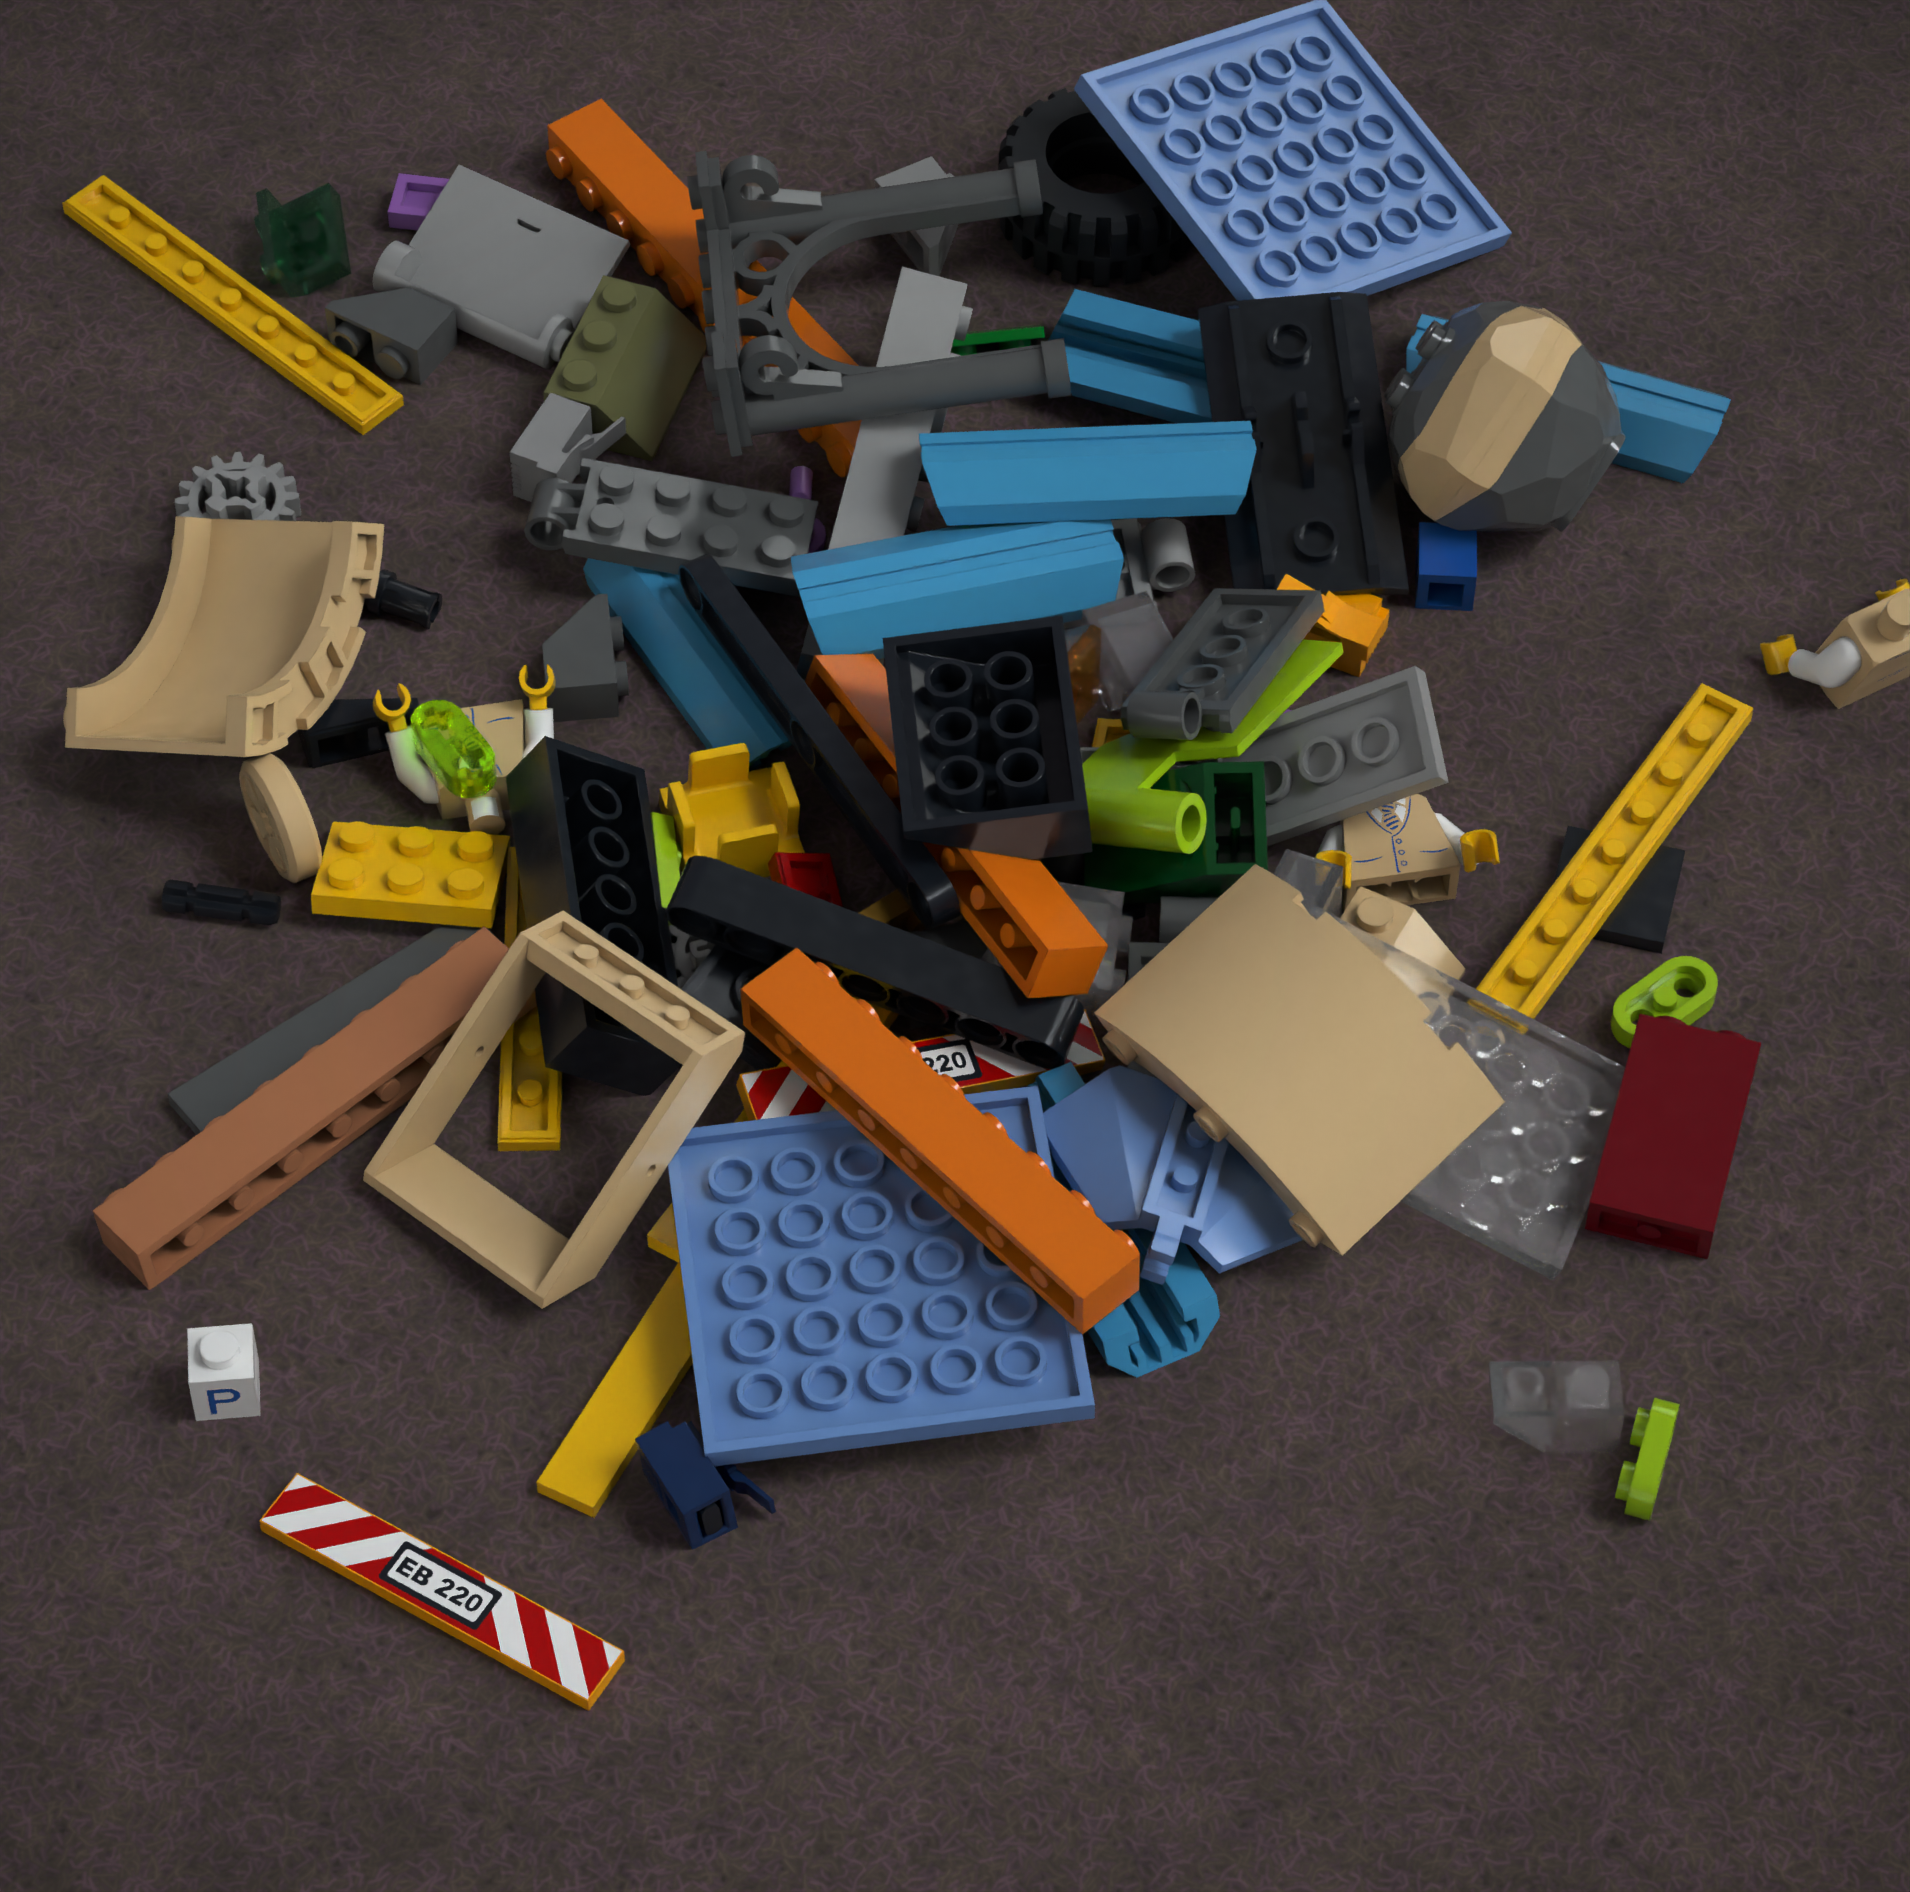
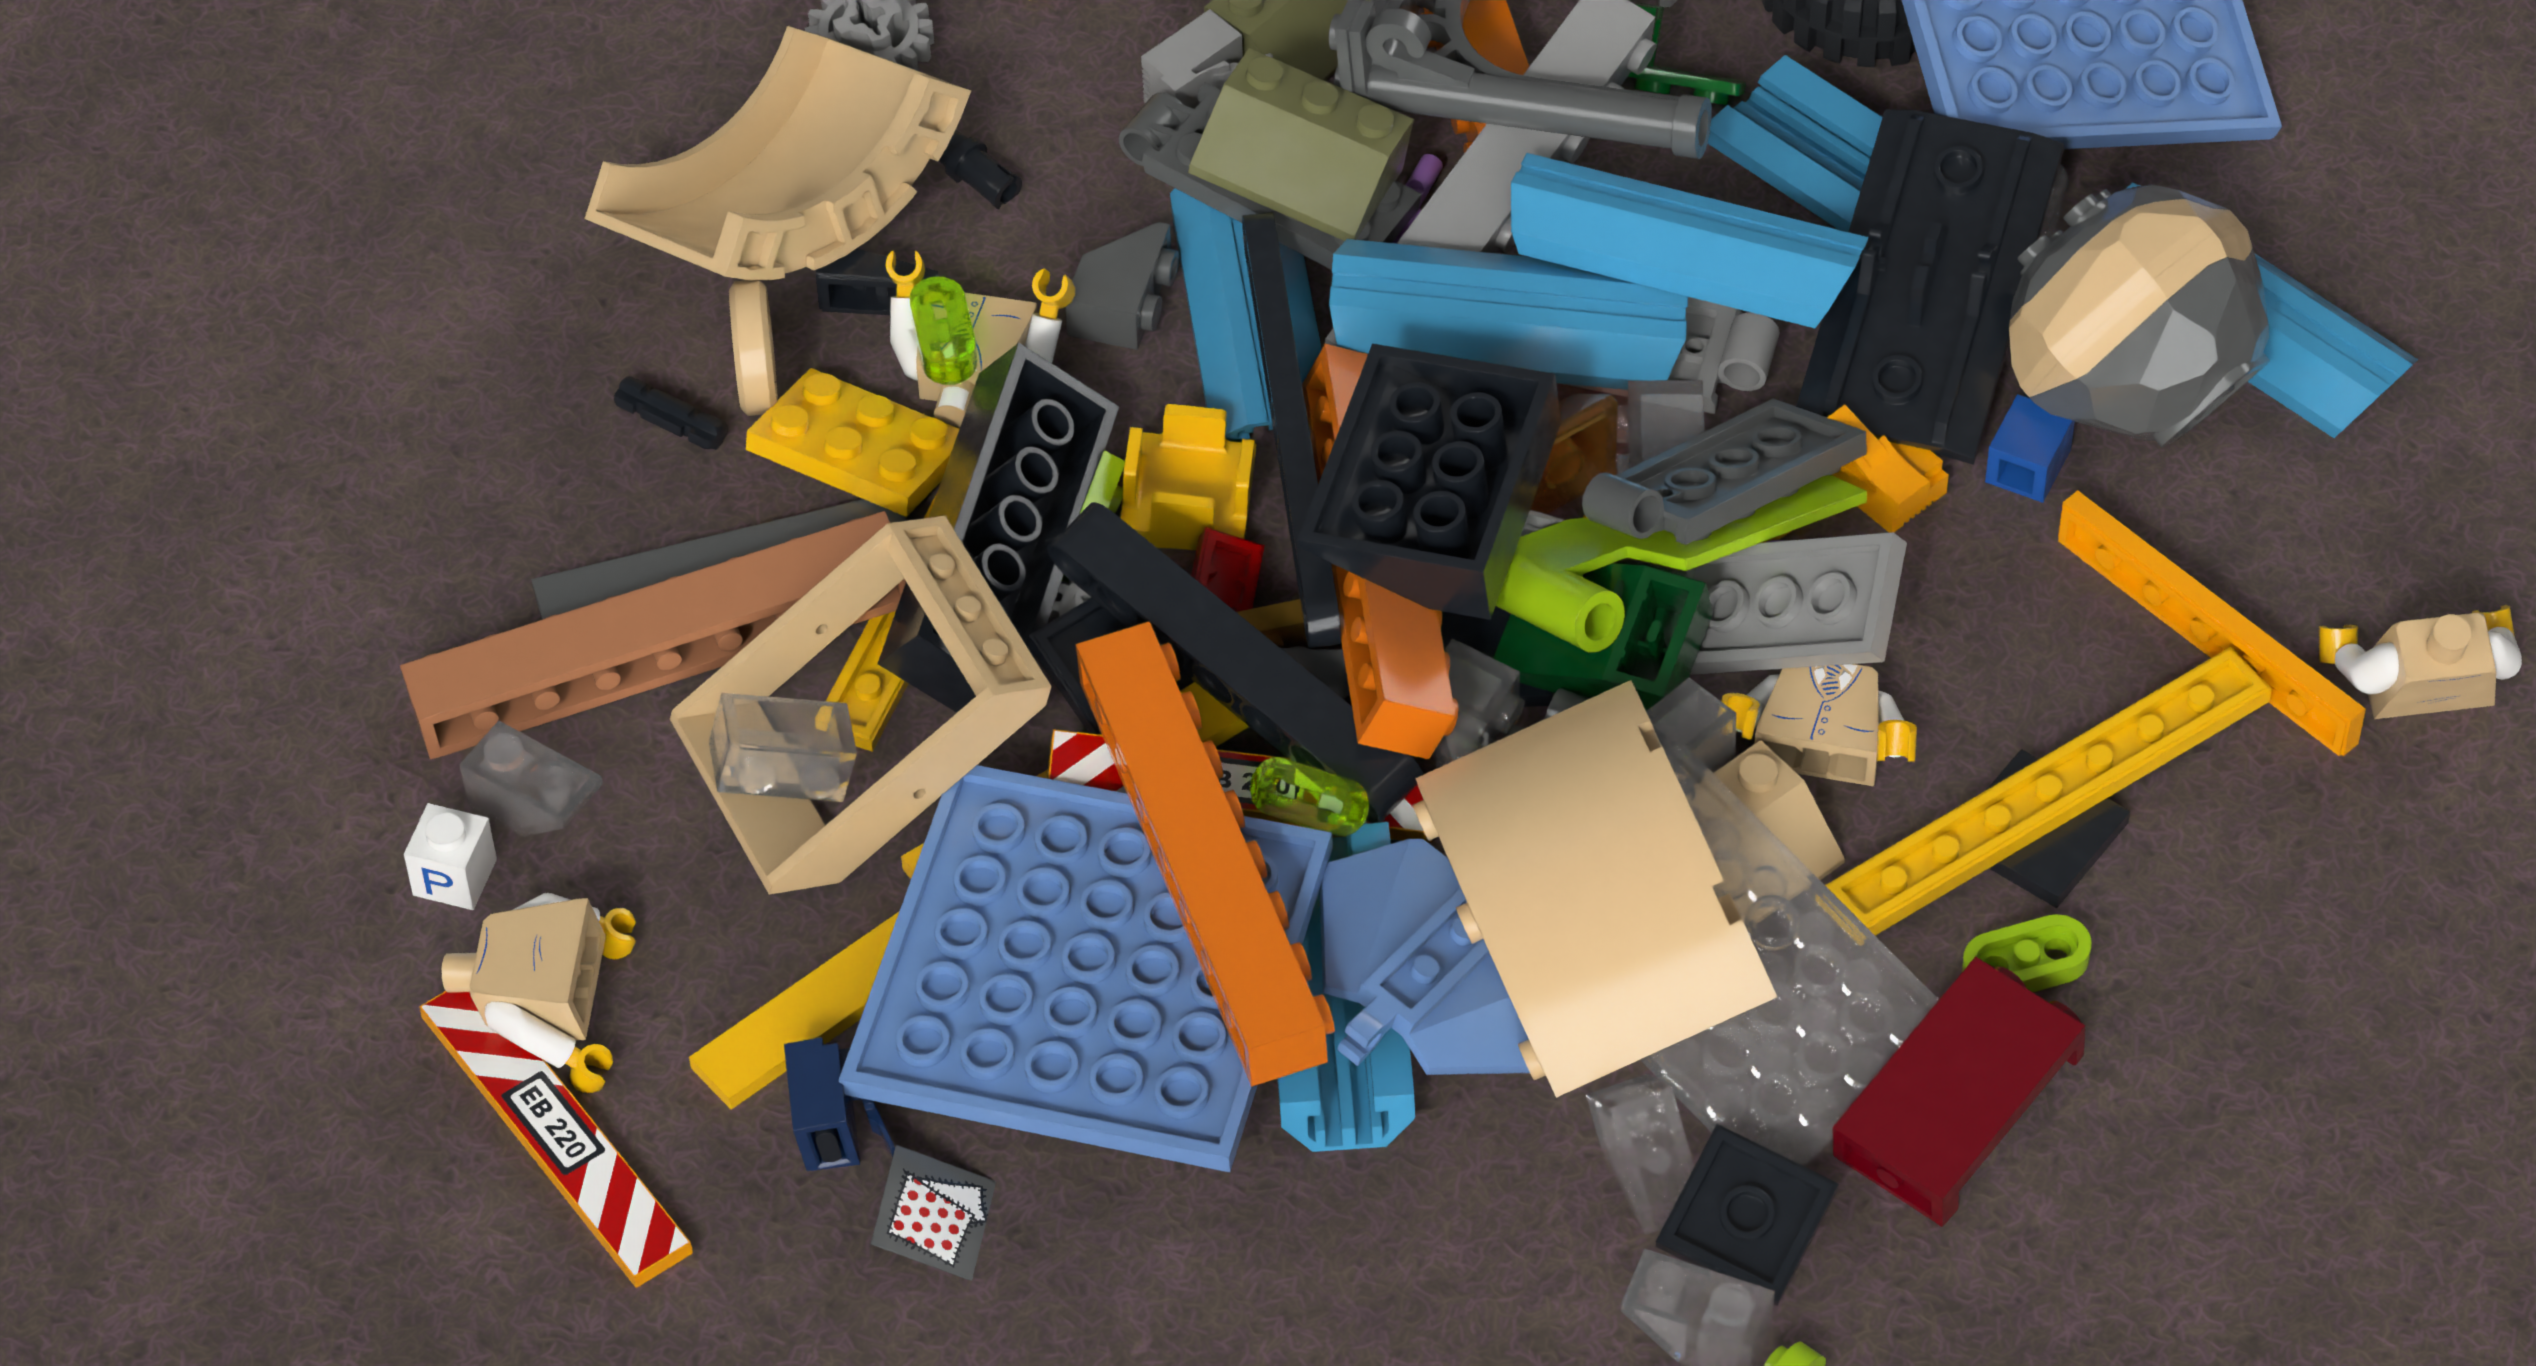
camera: 25 degrees right, 0 degrees up
none -> tan torso [442,893,636,1093]
none -> clear slope [459,720,603,837]
none -> clear piece [709,693,857,802]
none -> sticker [871,1145,996,1281]
none -> olive slope [1188,48,1414,241]
none -> clear neon green beam [1250,757,1369,836]
none -> clear slope [1586,1073,1694,1235]
none -> black tile [1656,1124,1839,1306]
none -> light orange tile [2058,490,2366,756]

